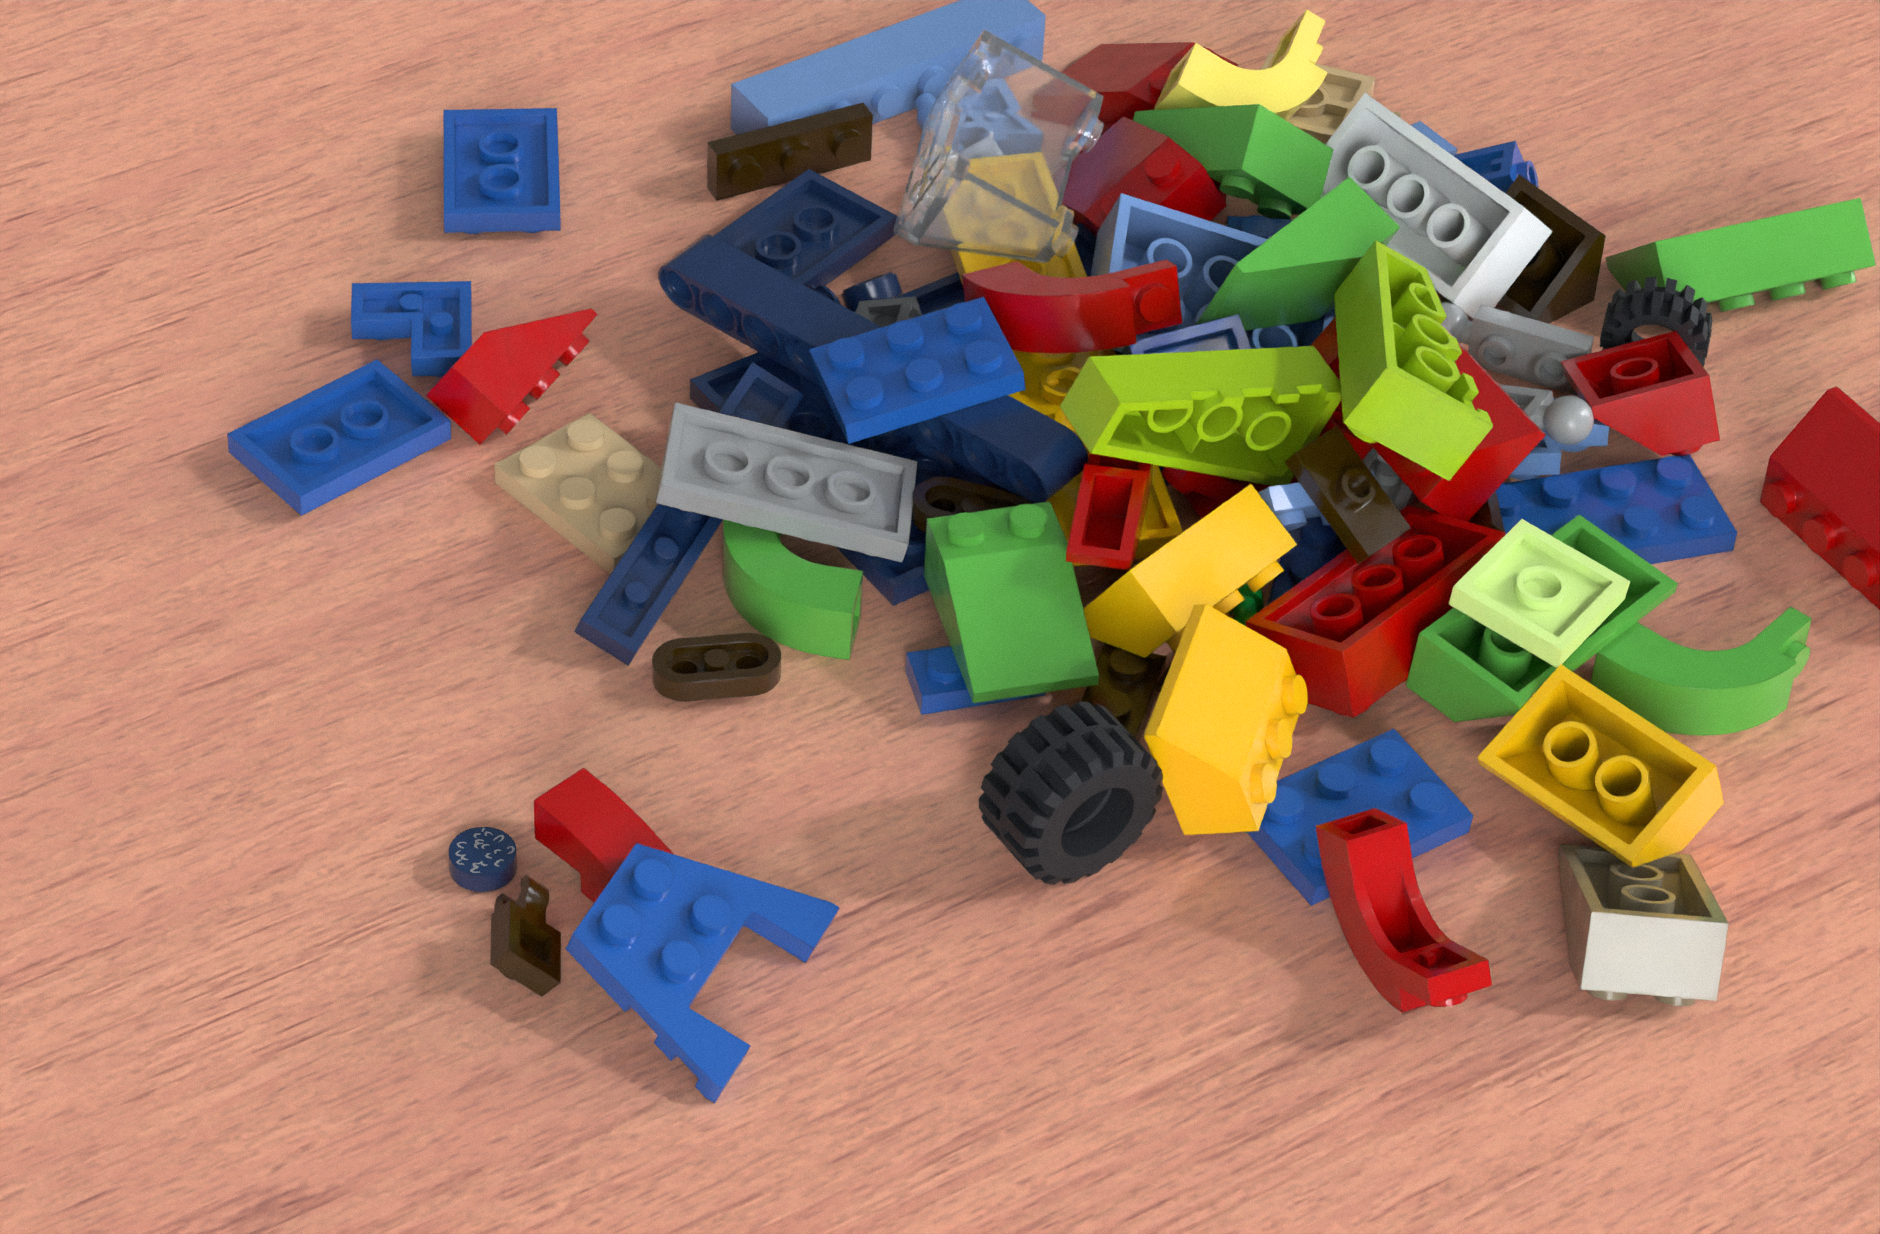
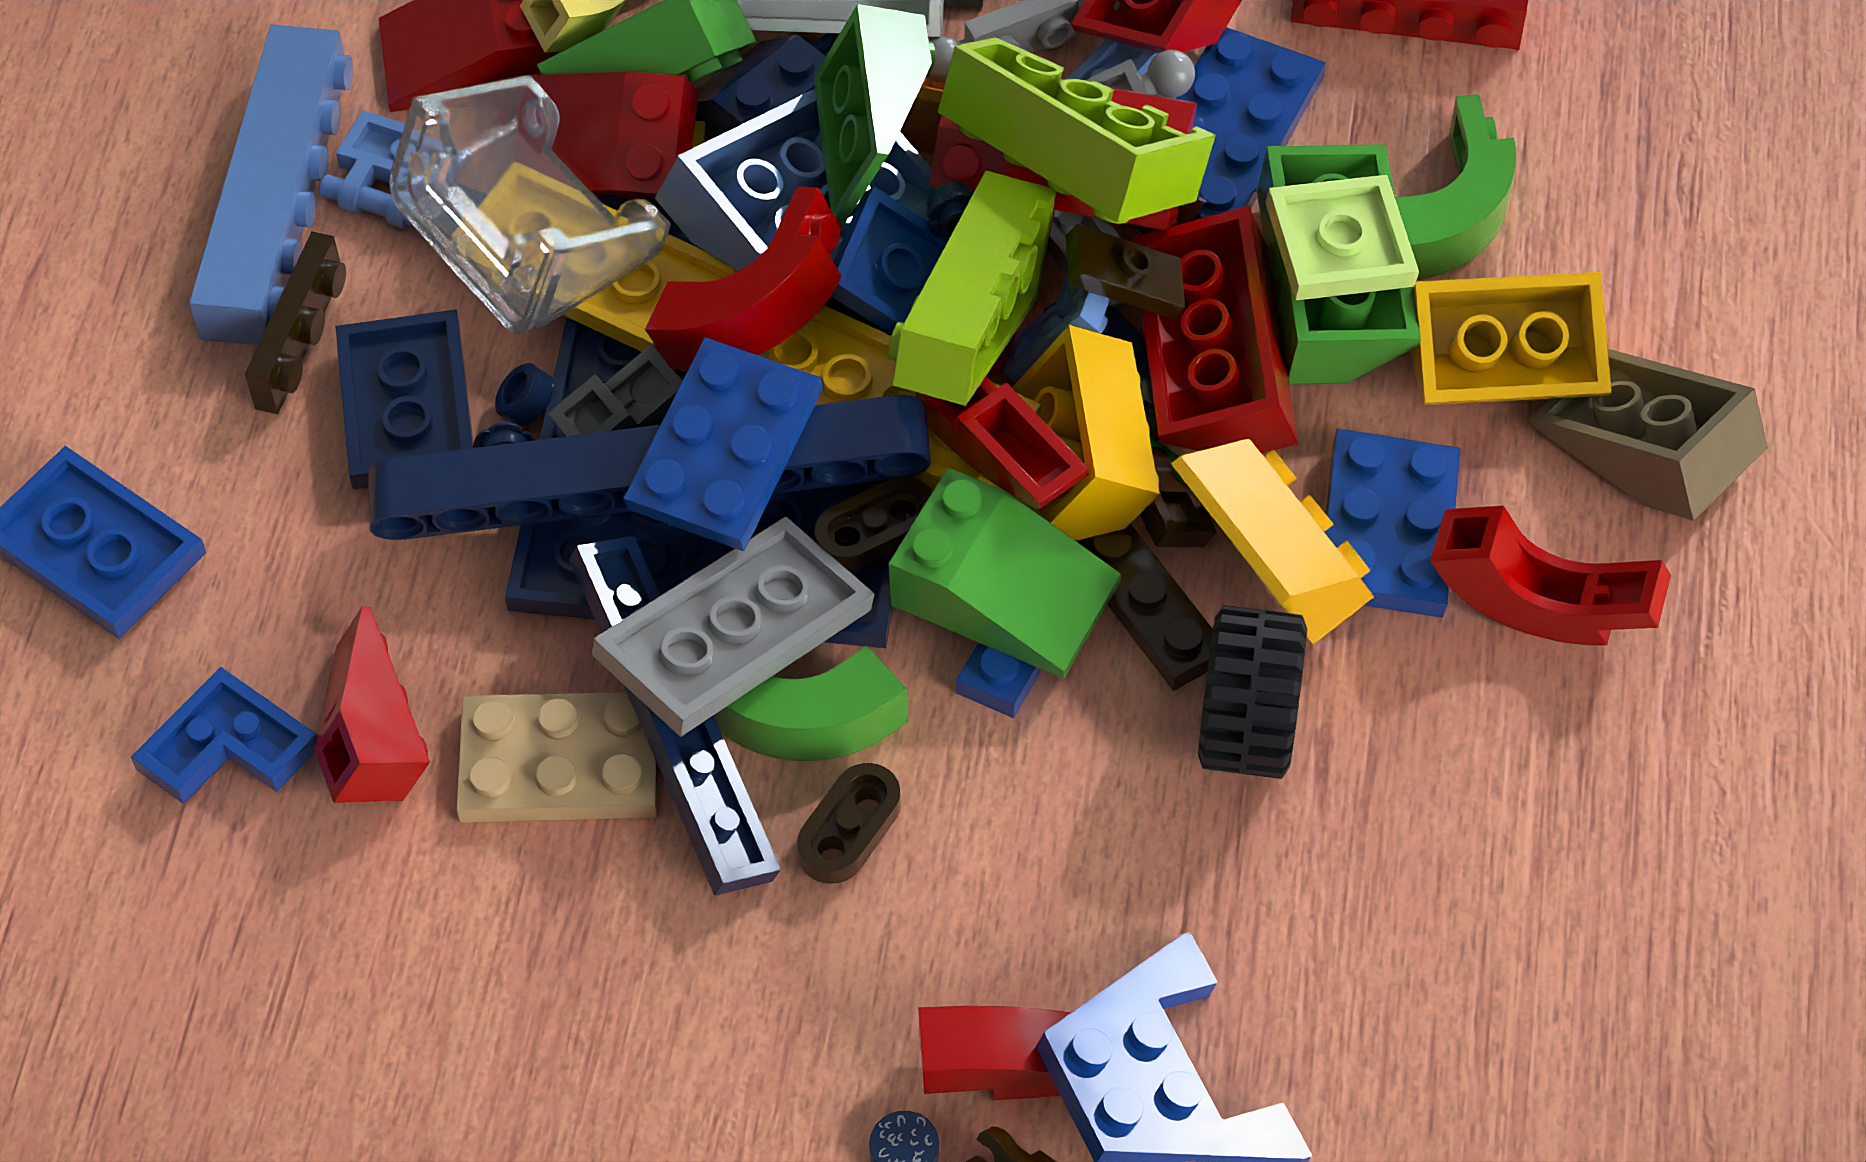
camera: 45 degrees left, 15 degrees up
blue plate [227,360,451,516] -> none

